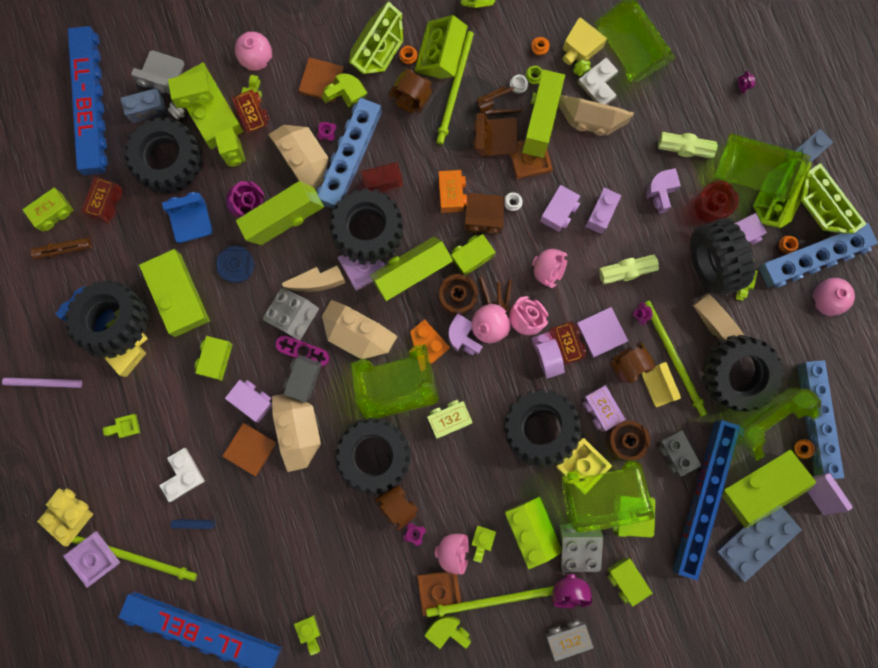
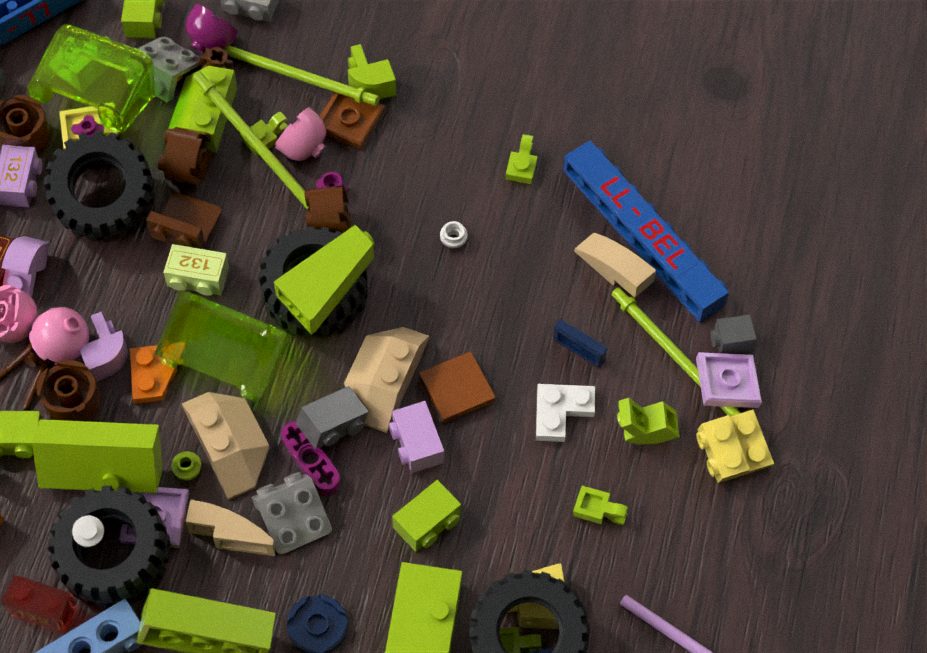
camera: 145 degrees left, 20 degrees down
none -> magenta plate [71,115,104,139]
none -> white plate [72,516,104,547]
none -> reddish brown bracket [146,192,222,249]
none -> reddish brown brick [158,127,211,186]
none -> lime plate [171,451,201,480]
none -> lime bar [192,71,310,210]
none -> reddish brown gear [199,47,233,70]
none -> lime slope [274,225,375,334]
none -> white plate [440,221,467,248]
none -> tan slope [574,233,656,298]
none -> lime brick [617,398,680,444]
none -> dark grey brick [710,315,757,354]

